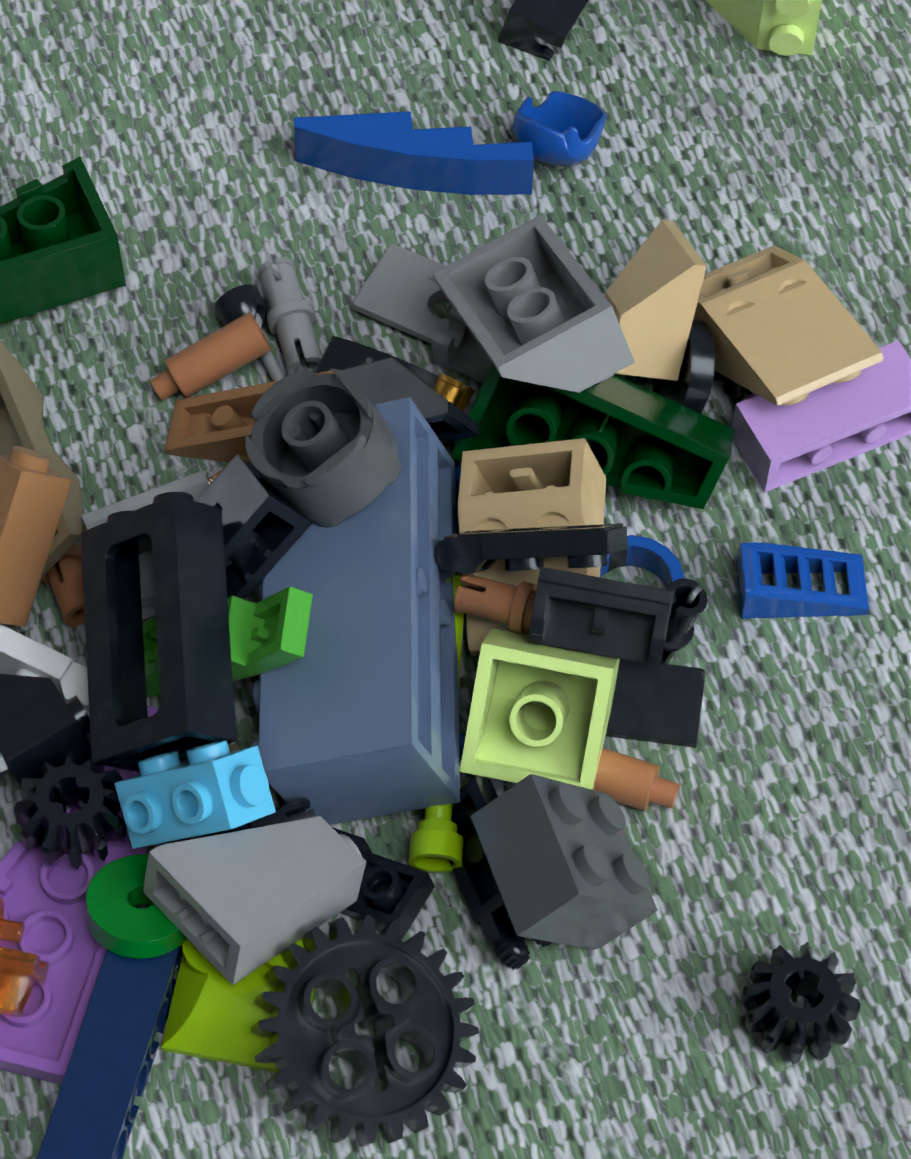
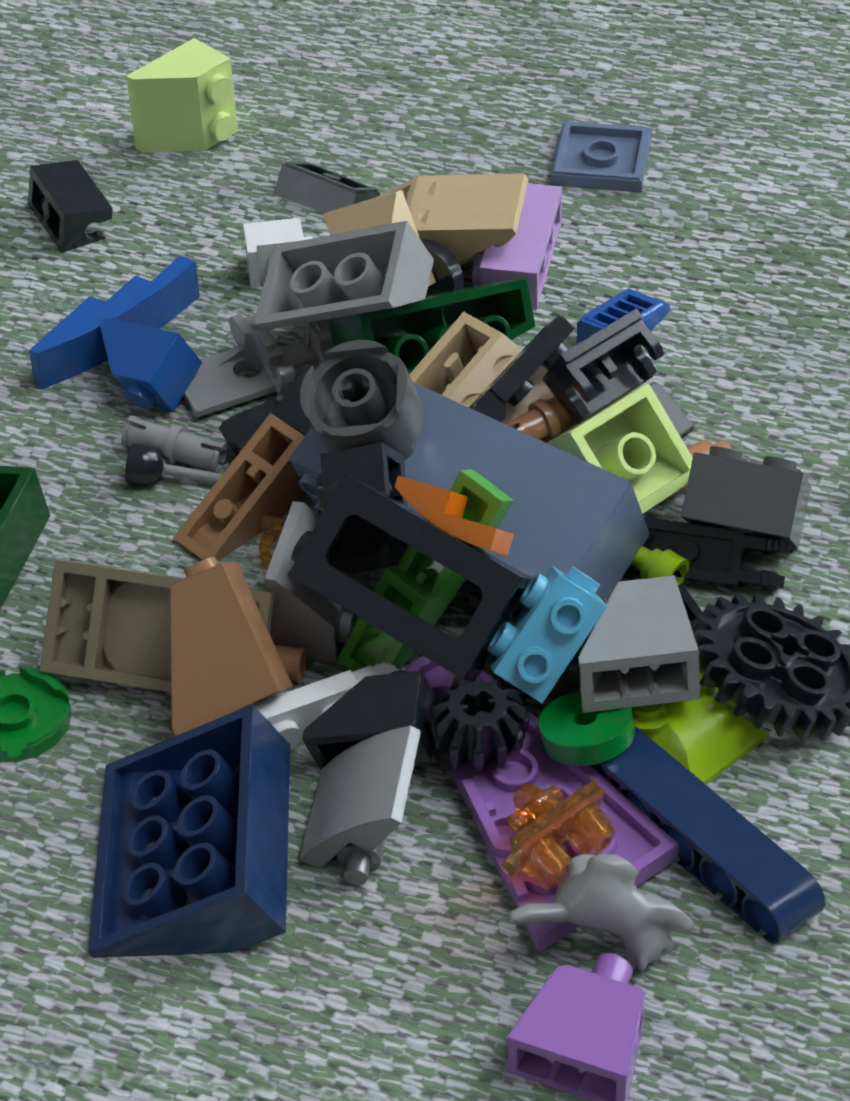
camera: 50 degrees left, 15 degrees down
nougat cylinder [150,312,272,401] -> none
blue hair [512,91,607,167] -> none
none -> blue slope [100,317,203,411]
none -> white brick [243,218,313,288]
none -> black slope [275,162,381,214]
none -> orange slope [395,476,514,556]

